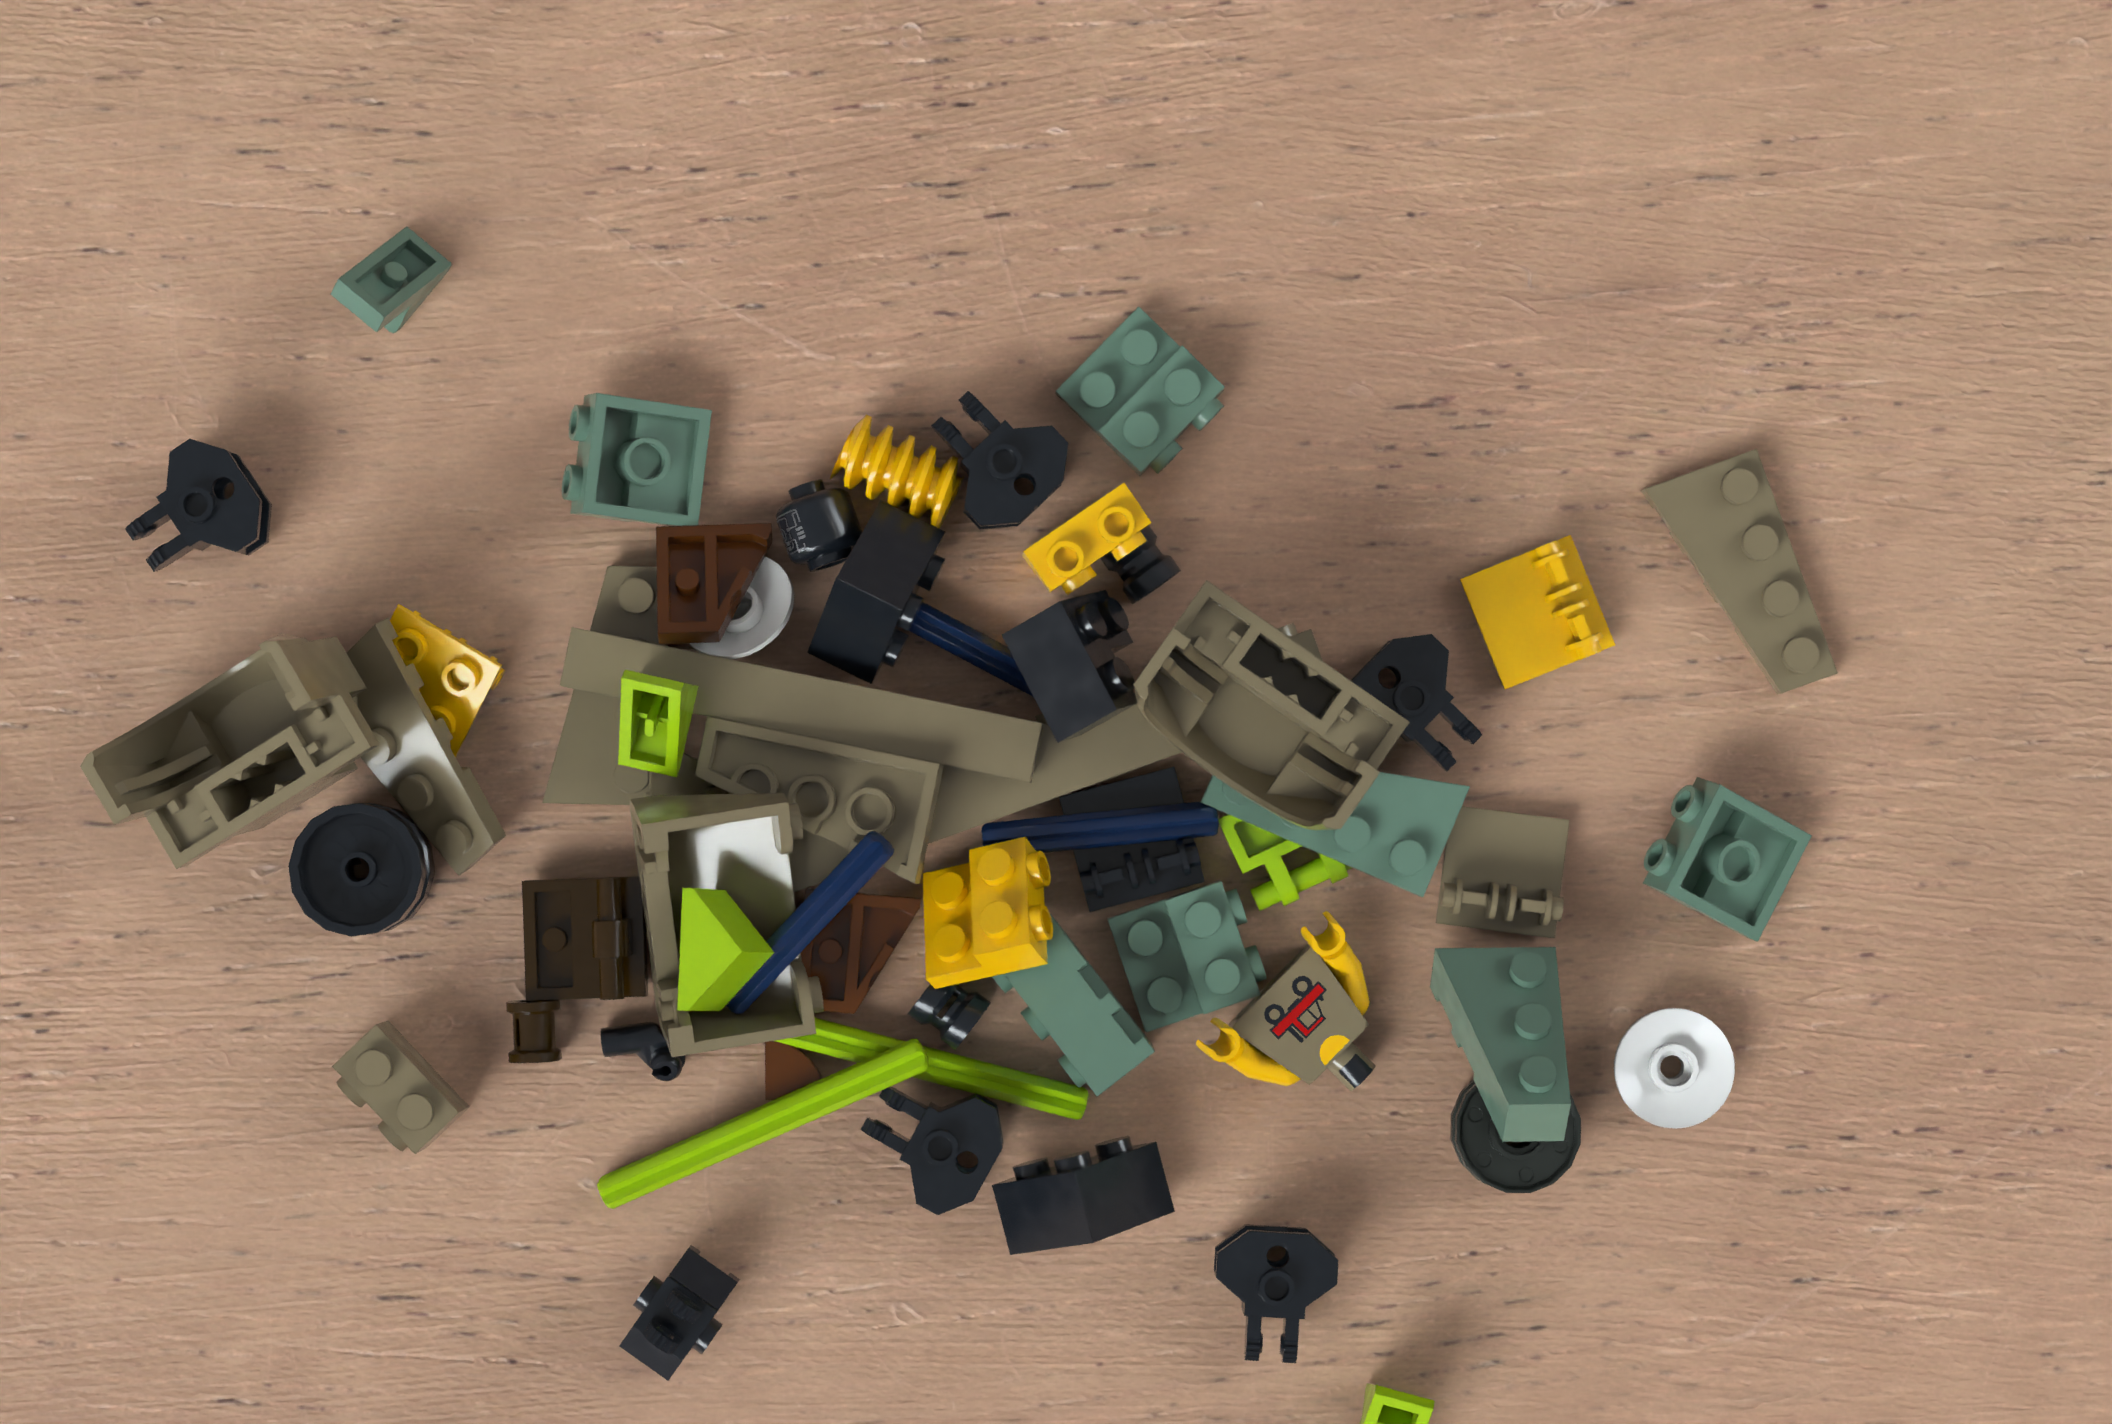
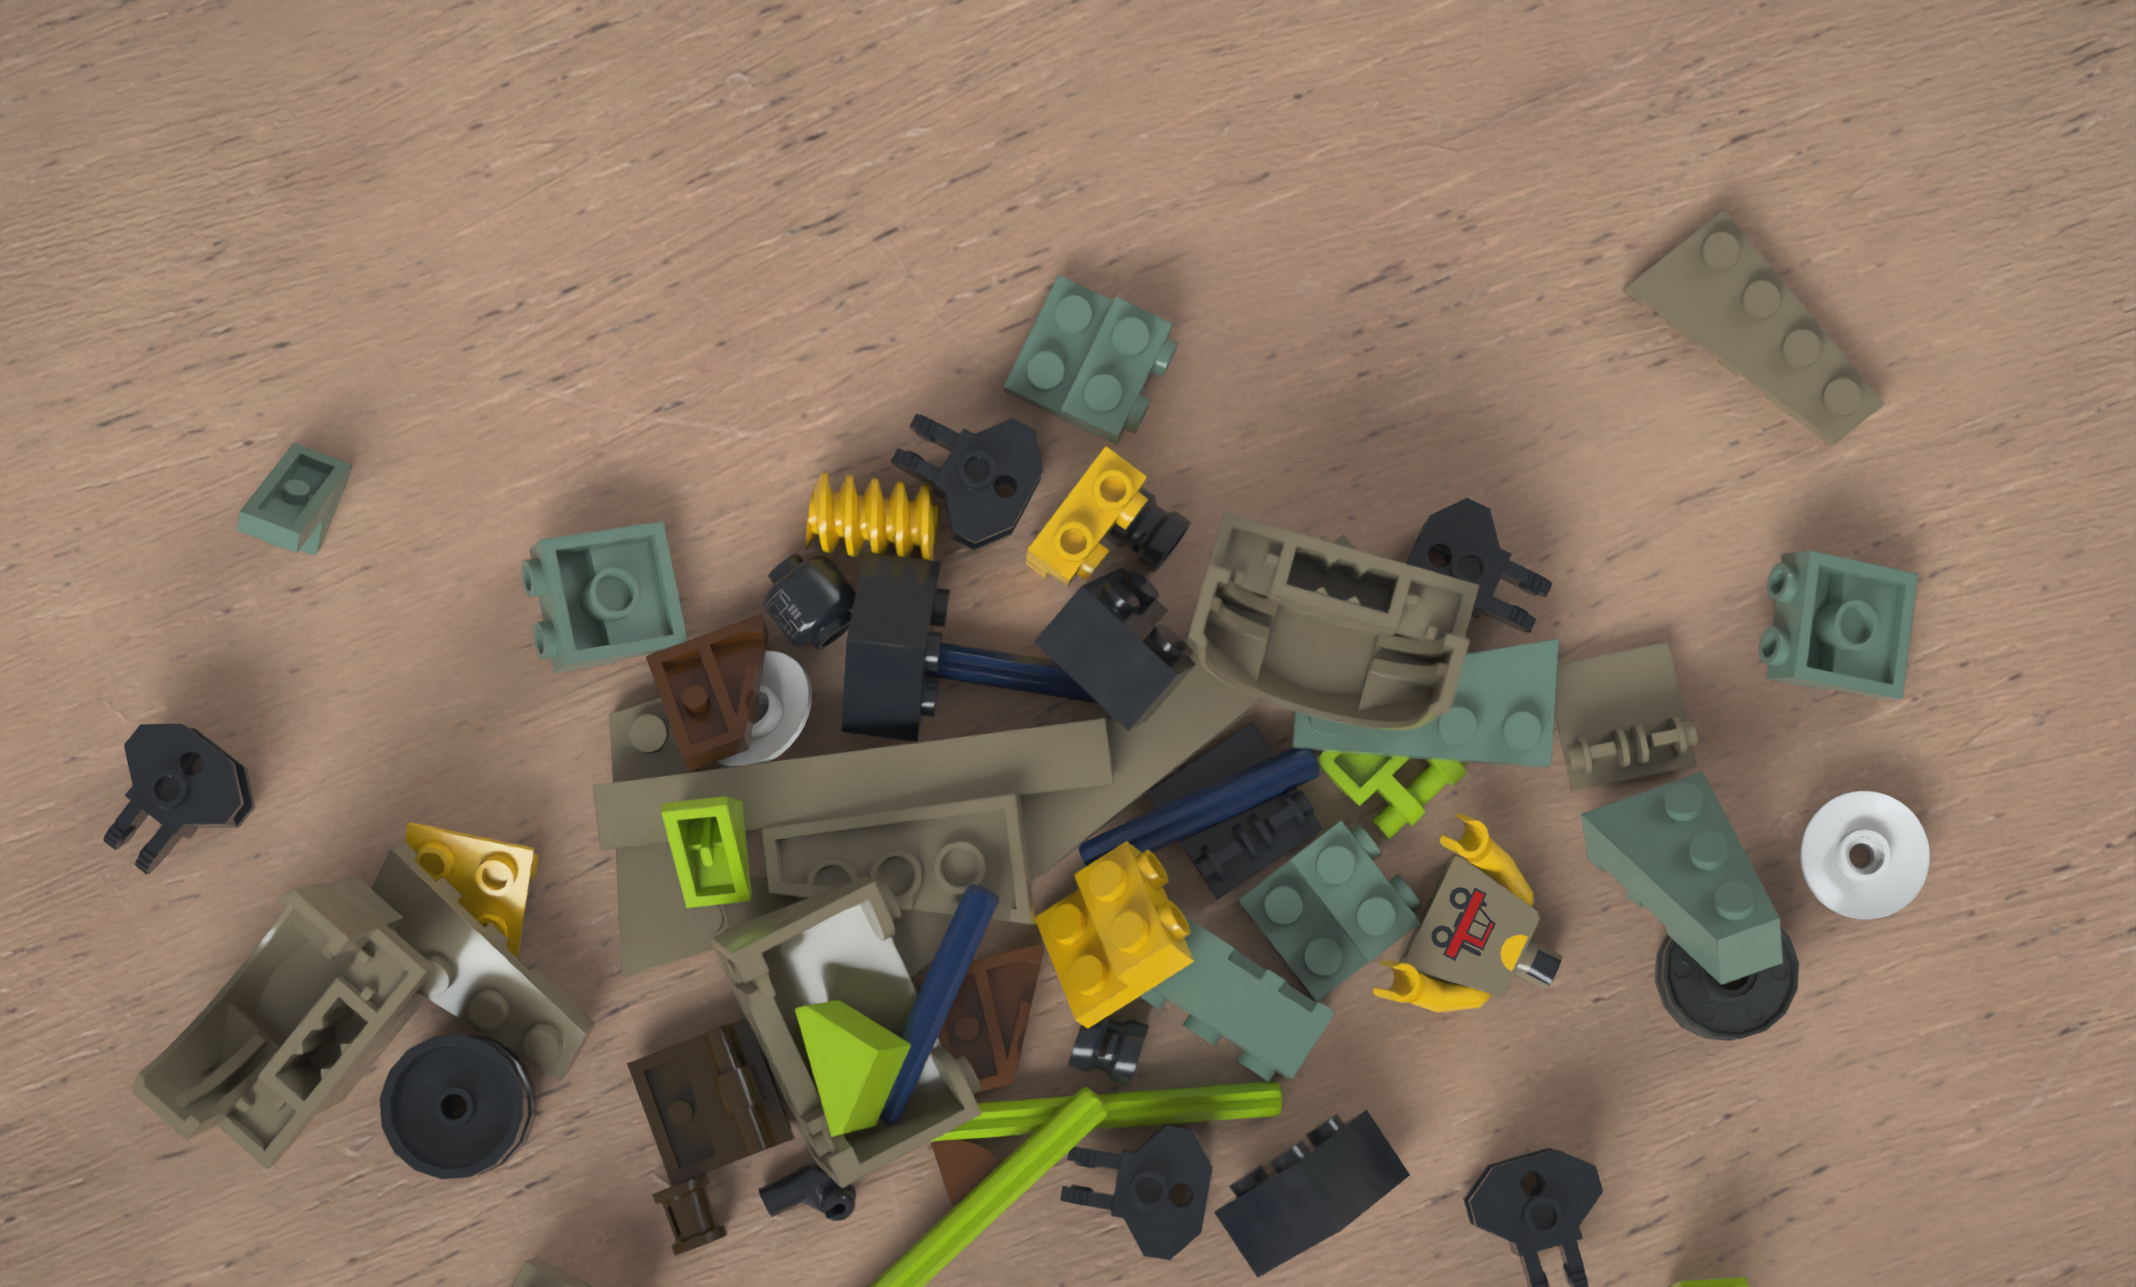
camera: 20 degrees left, 5 degrees down
yellow hinge [1460,535,1615,690] -> none

